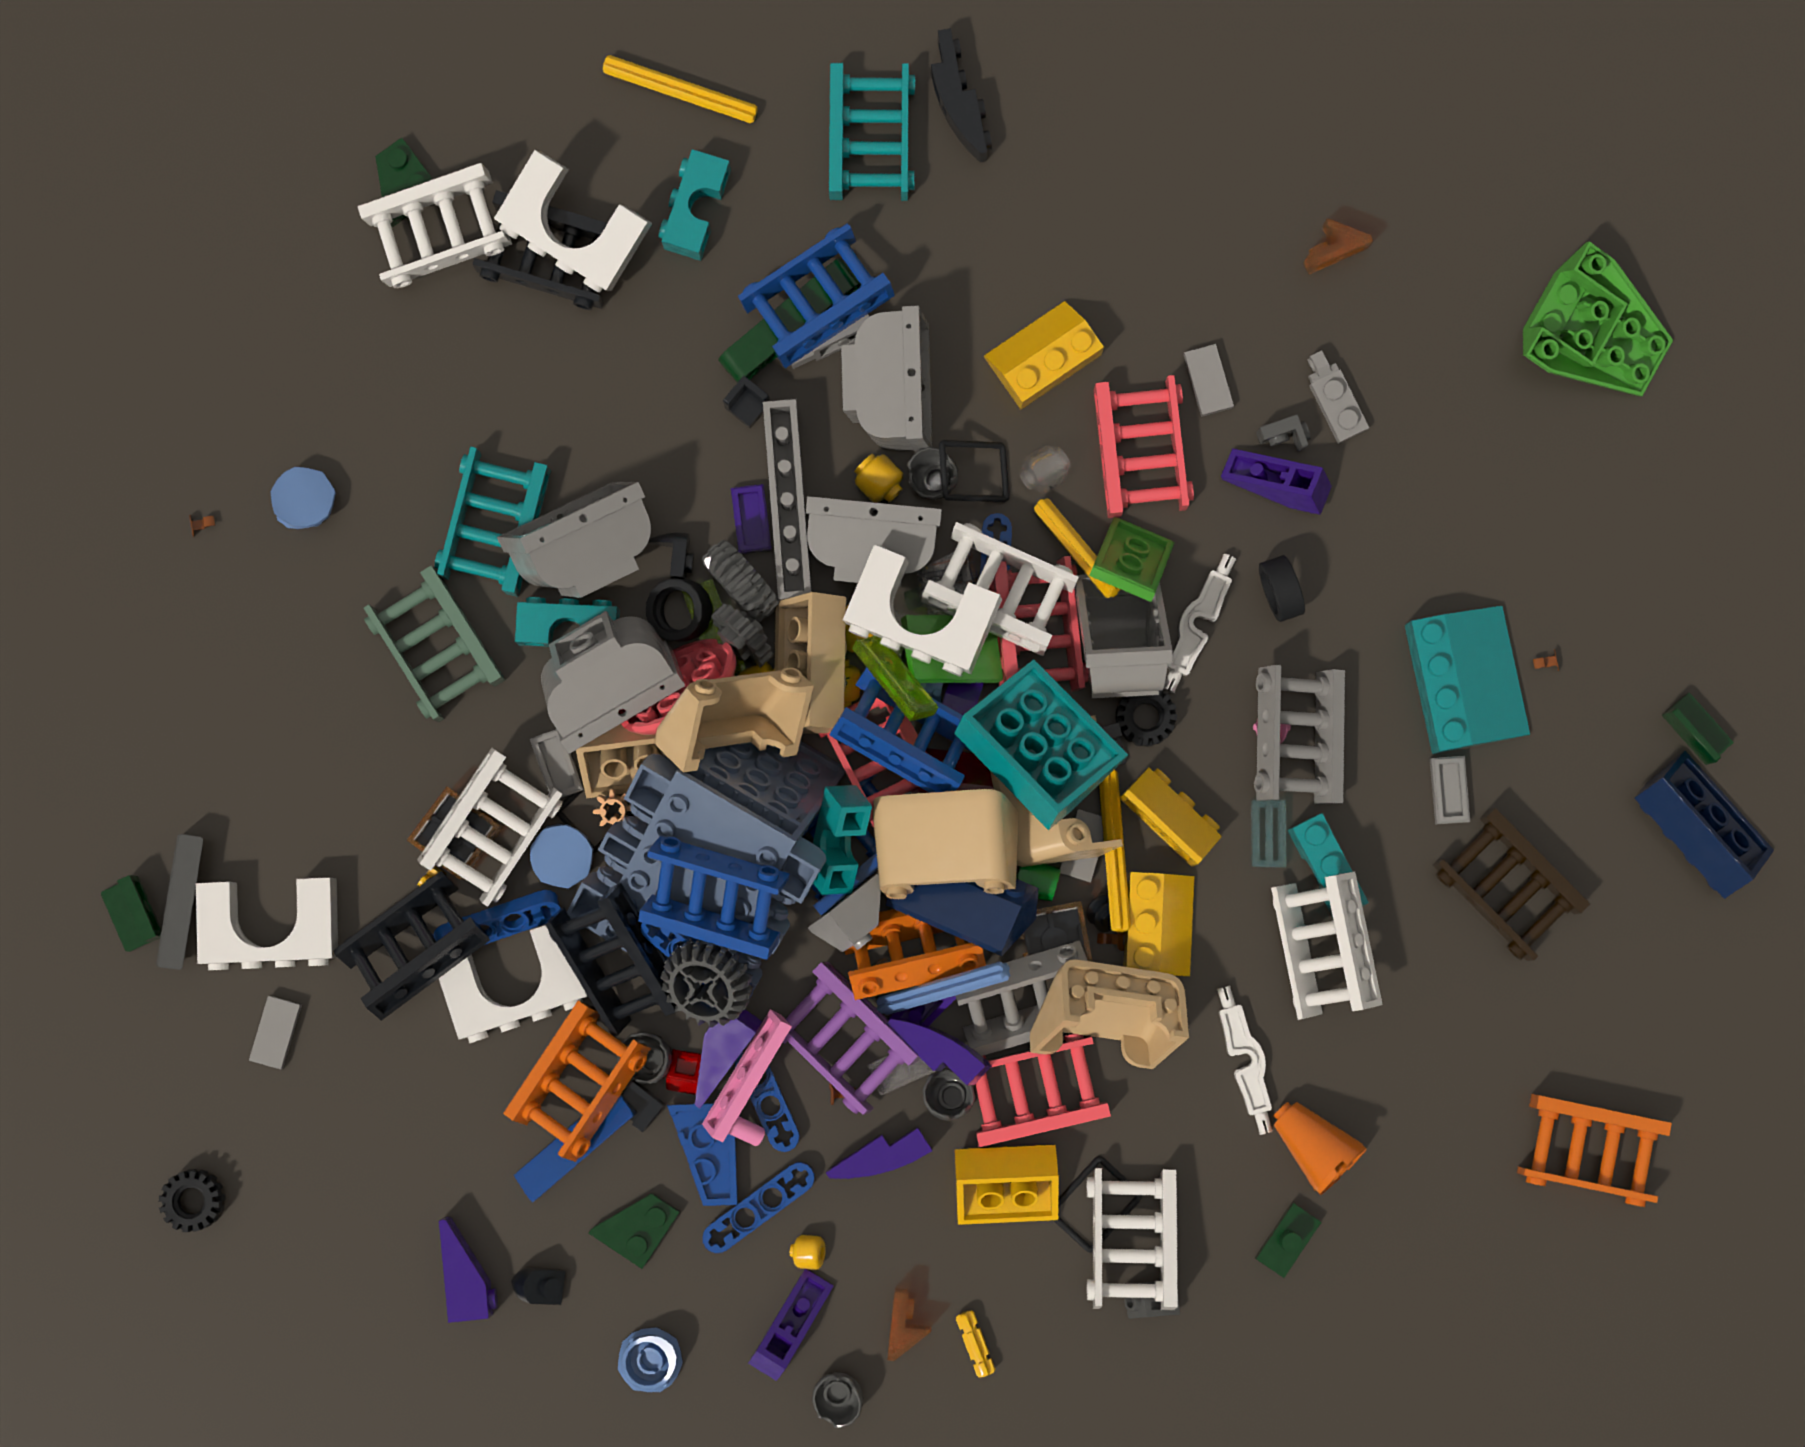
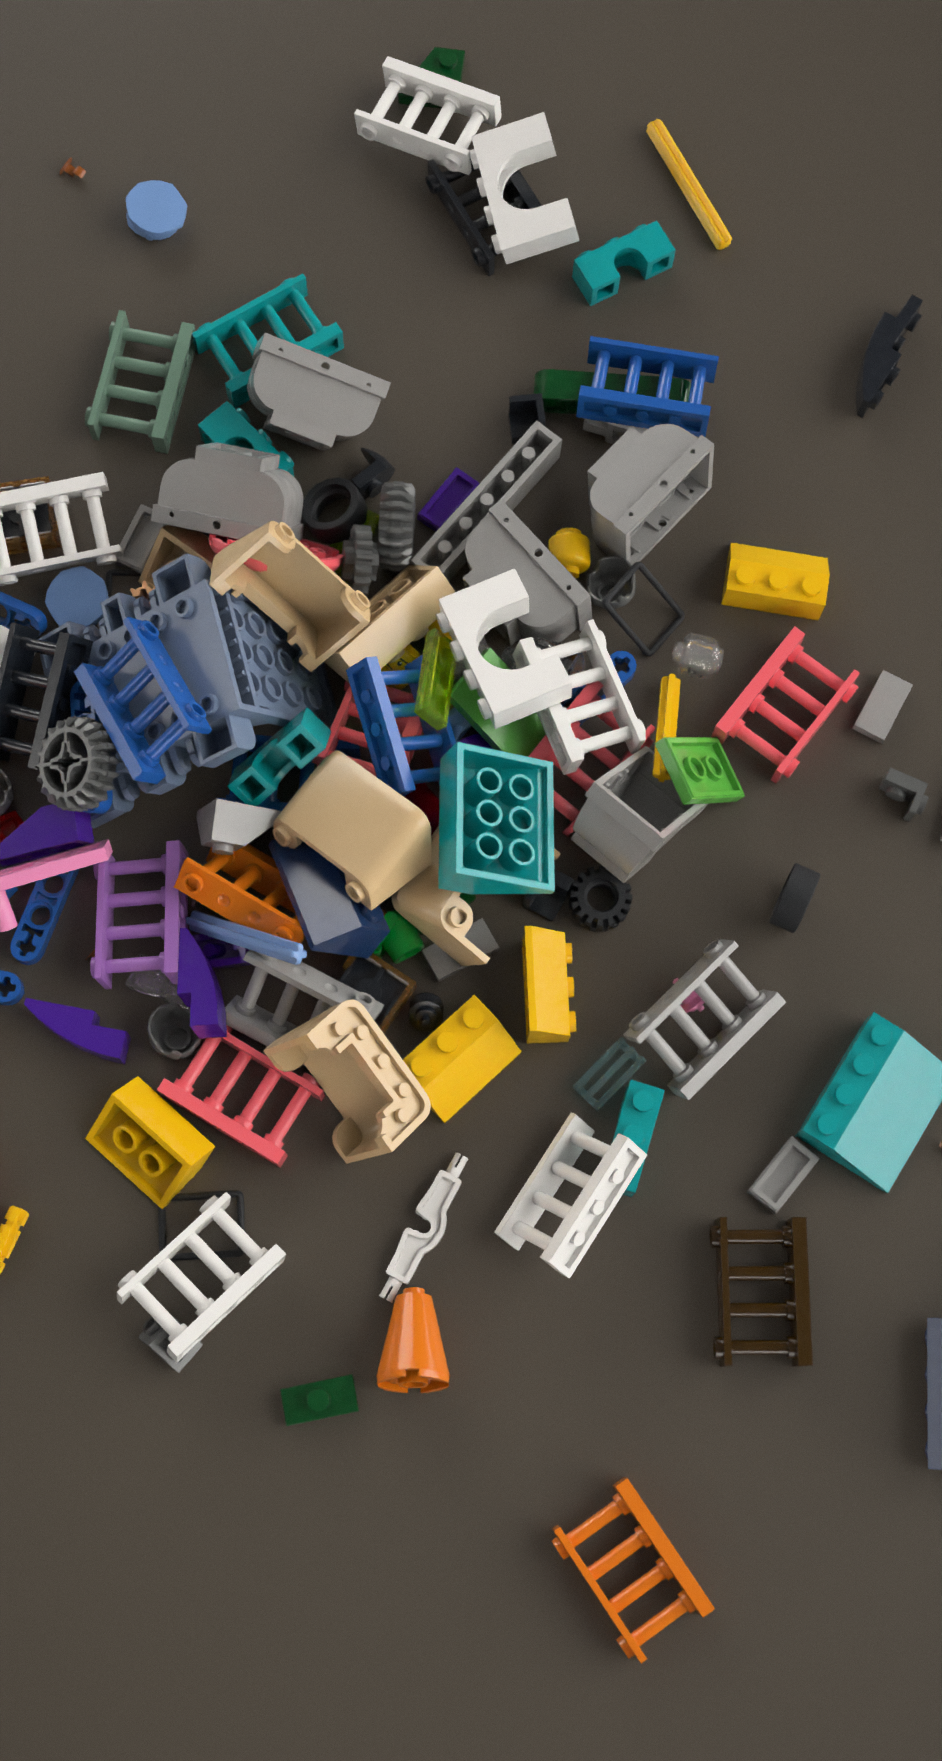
camera: 40 degrees right, 10 degrees down
teal fence [829,63,915,201] -> none
dark orange piece [1097,932,1125,951] -> none
yellow axle [1099,770,1131,932] -> none
white piece [1163,554,1236,693] -> none
dark purple slope [1221,448,1332,515] -> none

